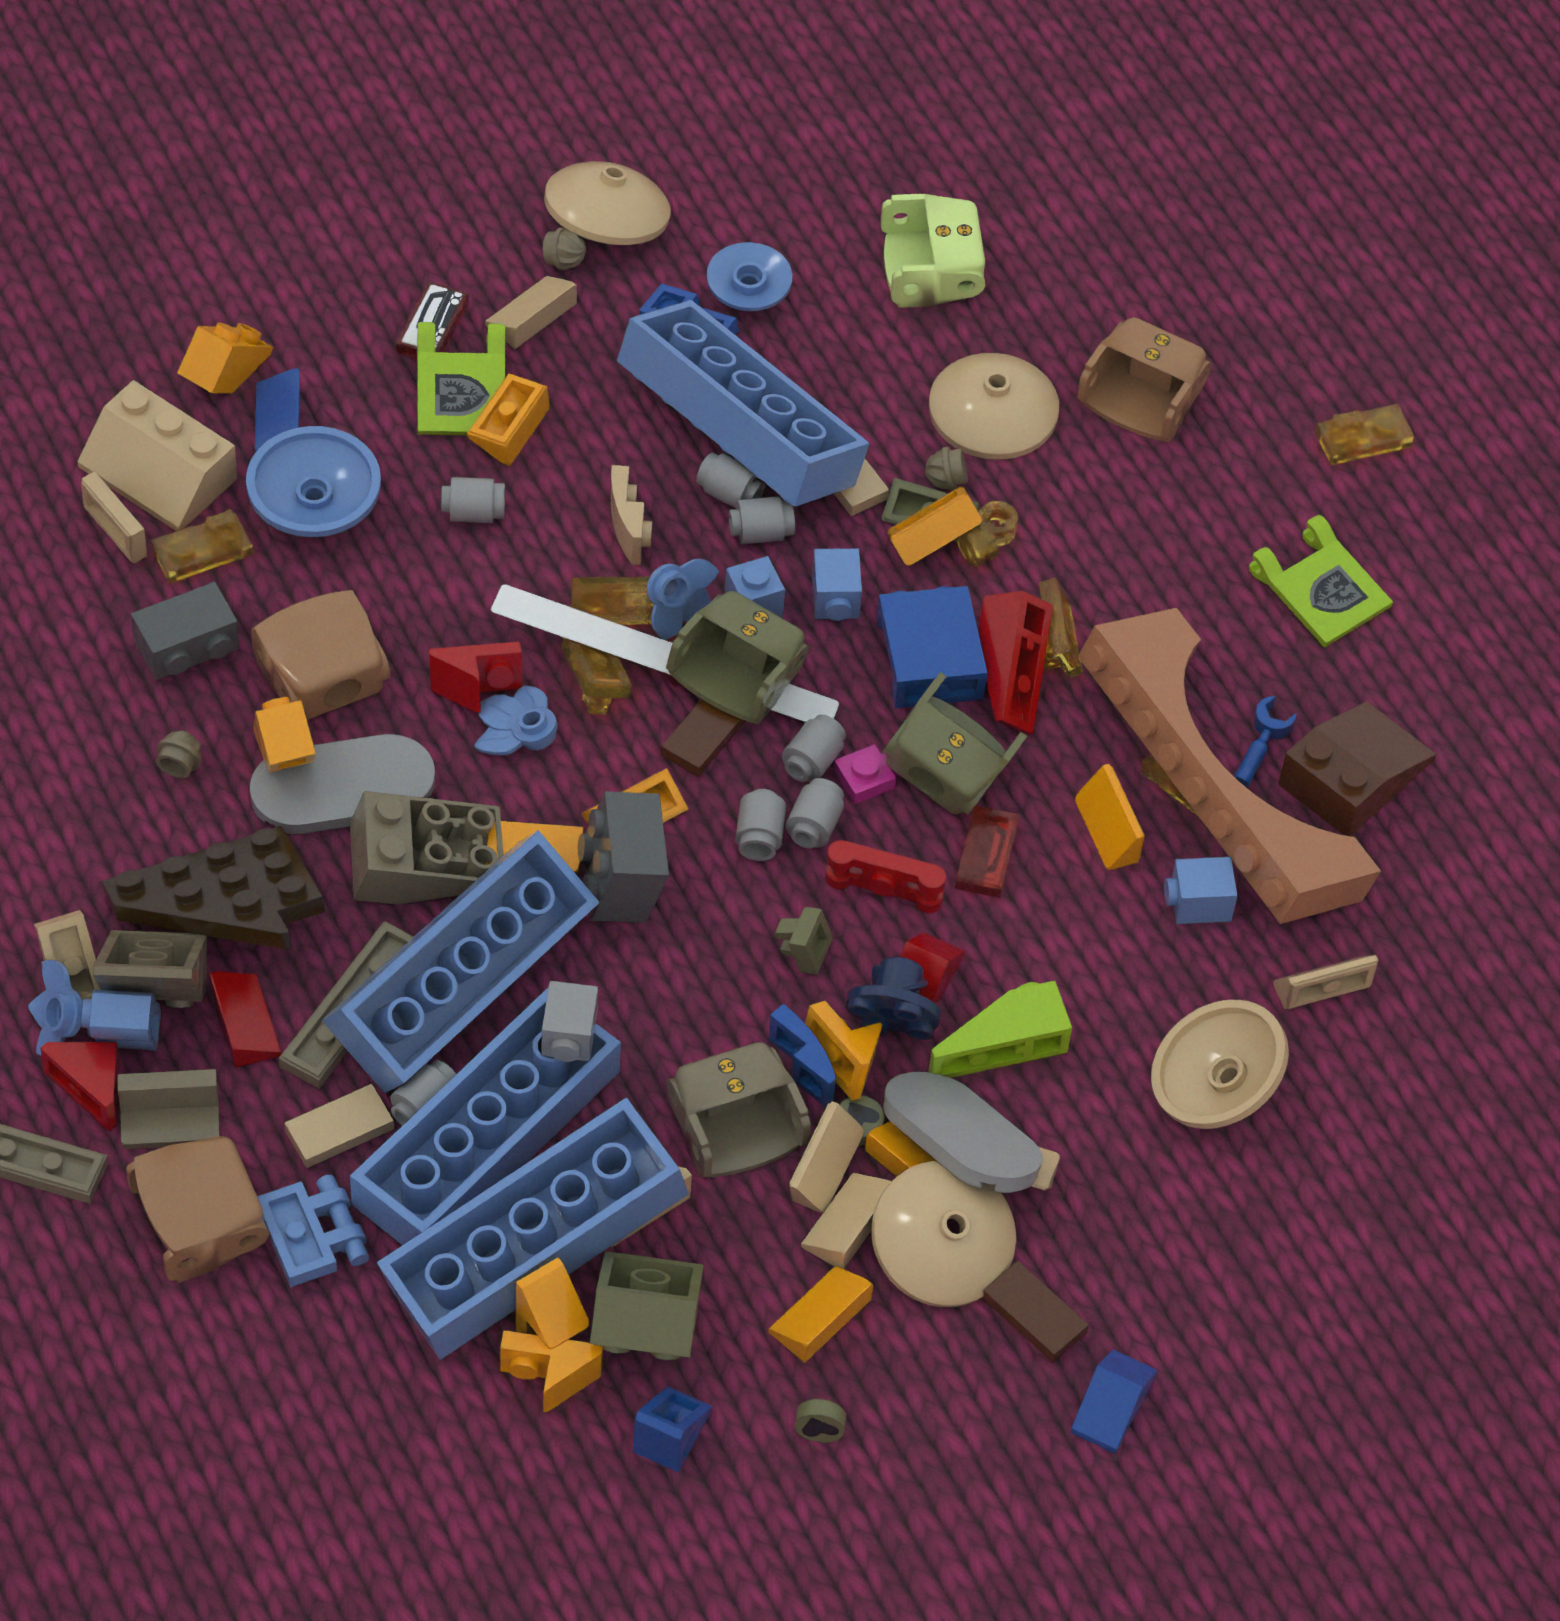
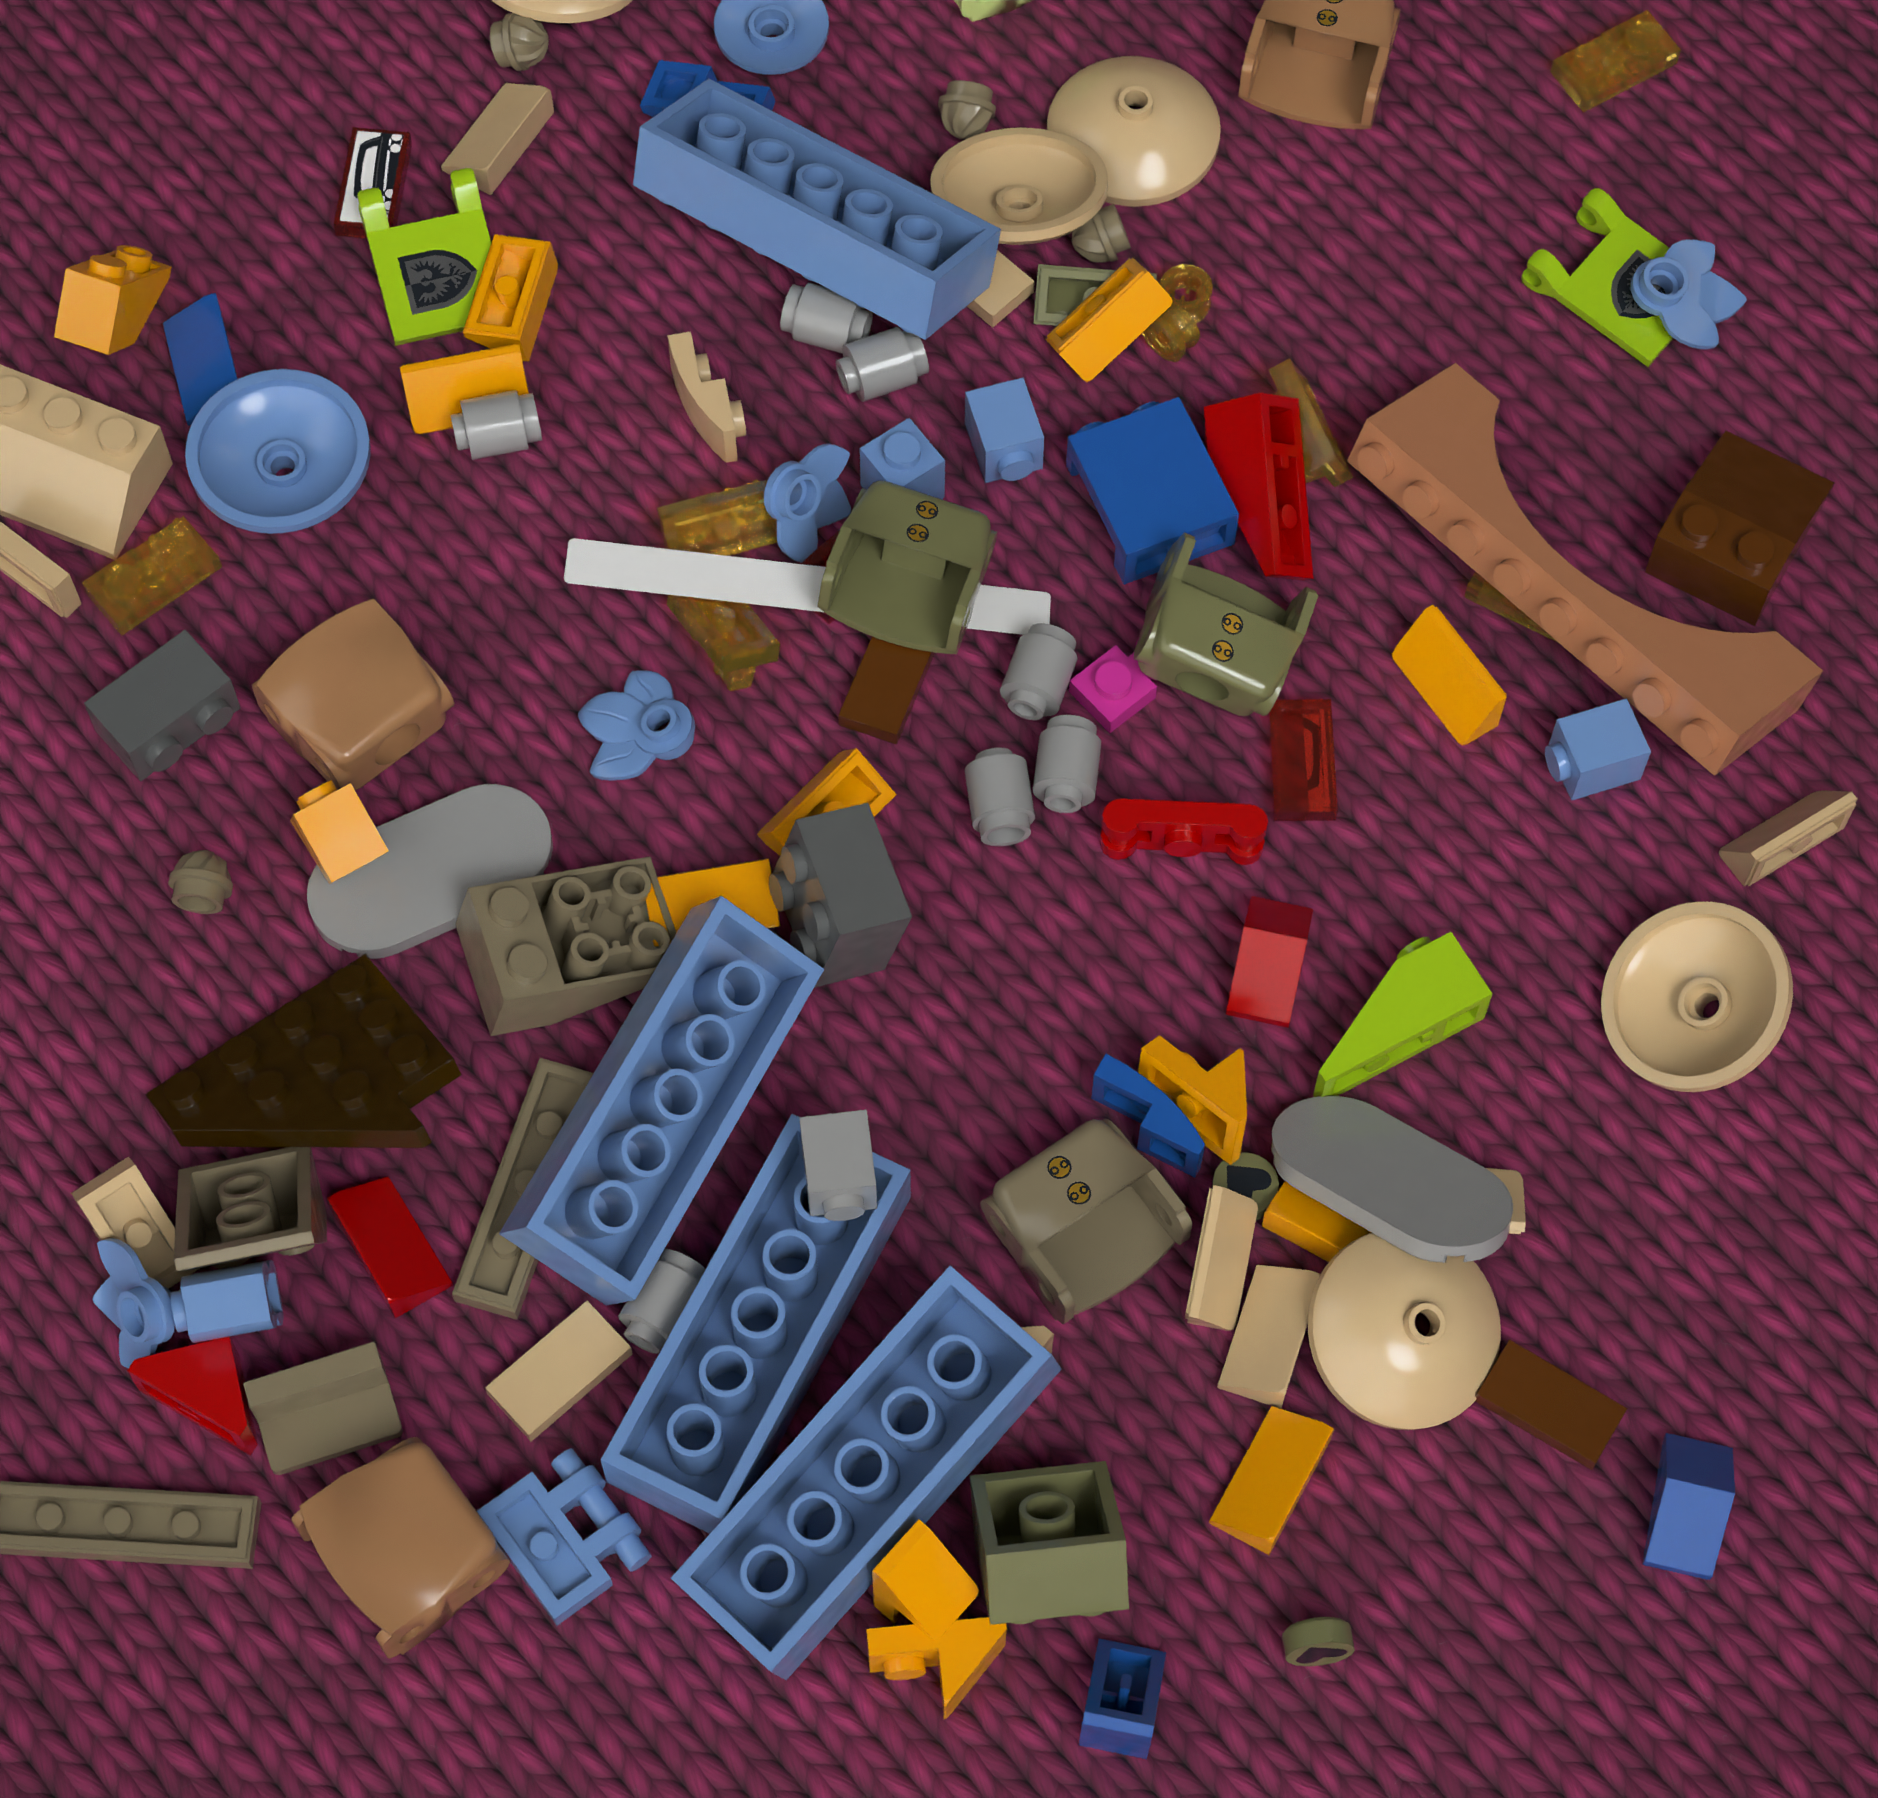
camera: 10 degrees left, 10 degrees up
red slope [429,642,523,713] -> none
olive tile [774,907,833,975] -> none
dark blue plate [845,956,941,1040] -> none
blue piece [1234,696,1297,789] -> none
none -> light orange slope [400,344,528,434]
none -> tan dish [931,128,1108,245]
none -> dark tan plate [938,80,996,140]
none -> medium blue plate [1630,239,1747,349]

